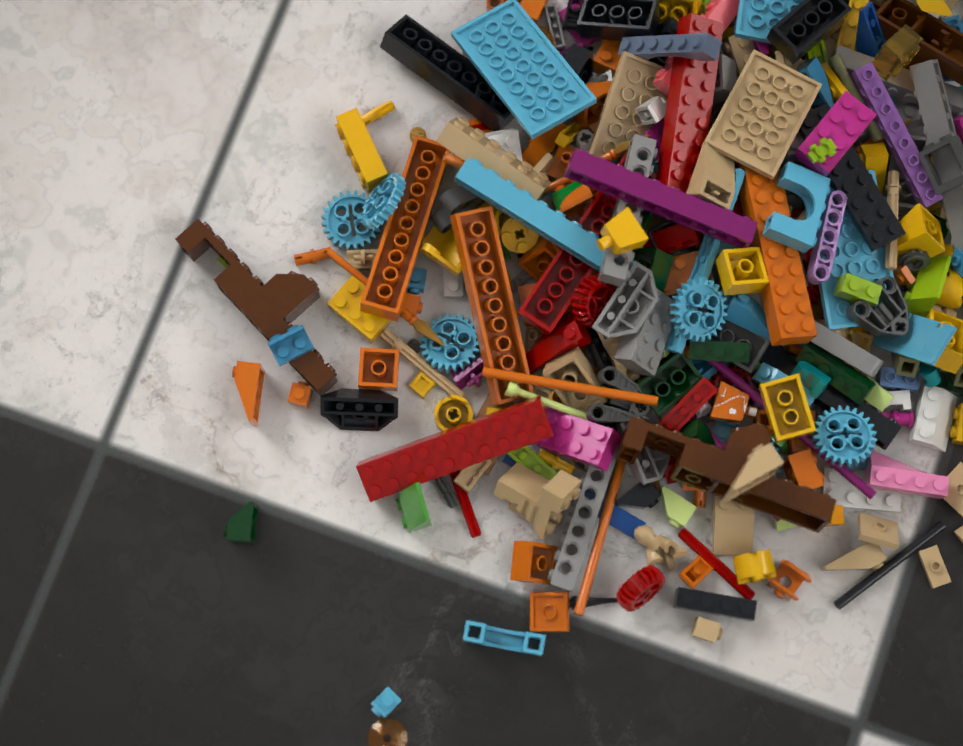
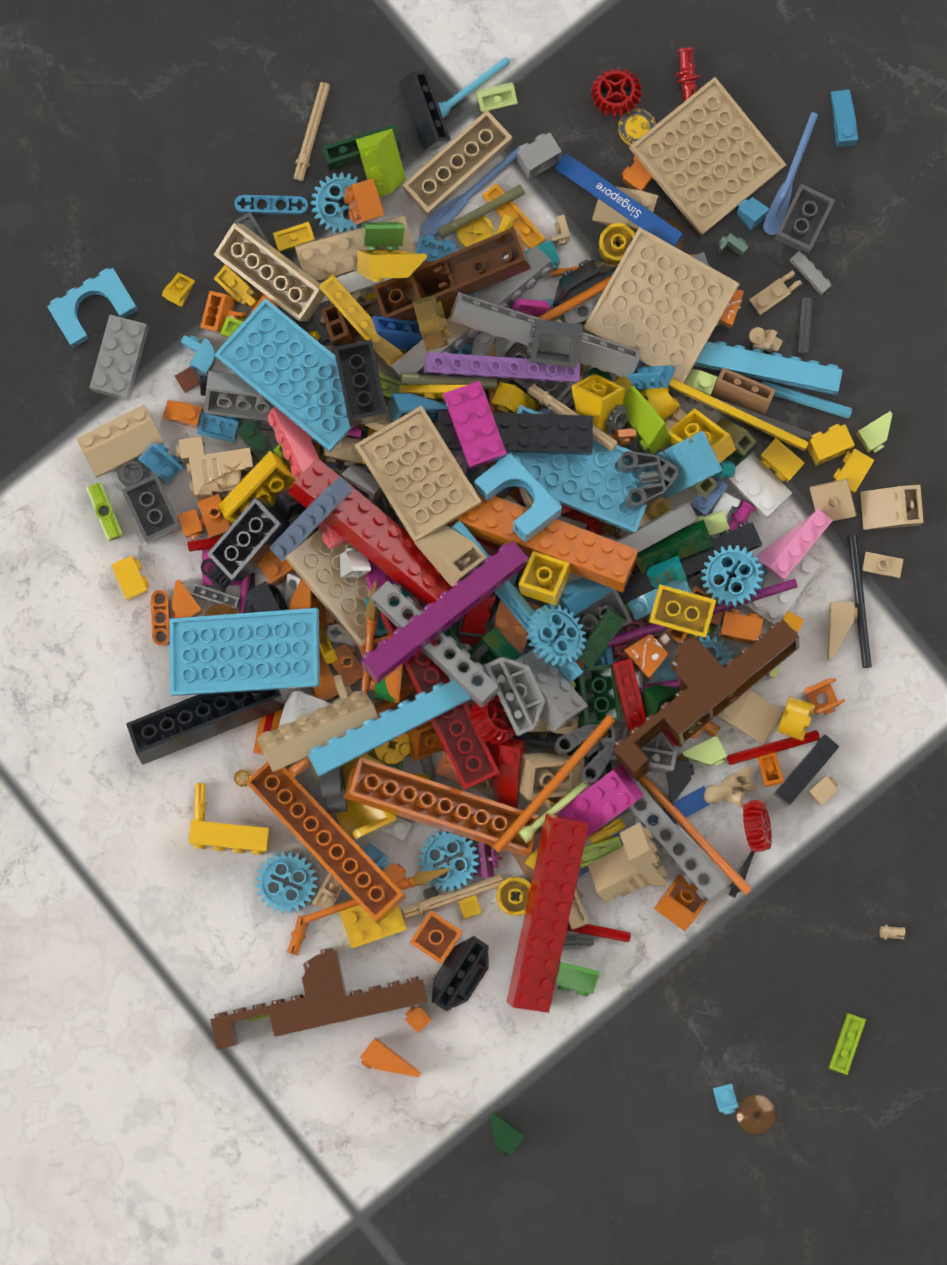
camera: 55 degrees left, 5 degrees up
dark azure bracket [268,325,314,366] -> none
medium azure gear [360,172,406,230] -> none
medium azure arch [463,620,546,656] -> none
orange tile [530,592,570,632] -> none
yellow torso [596,207,648,255] -> none
tan slope [722,443,784,504] -> none
lavender beam [806,190,847,285] -> none
lime piece [807,137,837,164] -> none
lime brick [833,273,883,307] -> none
tan plate [858,512,899,550] -> none

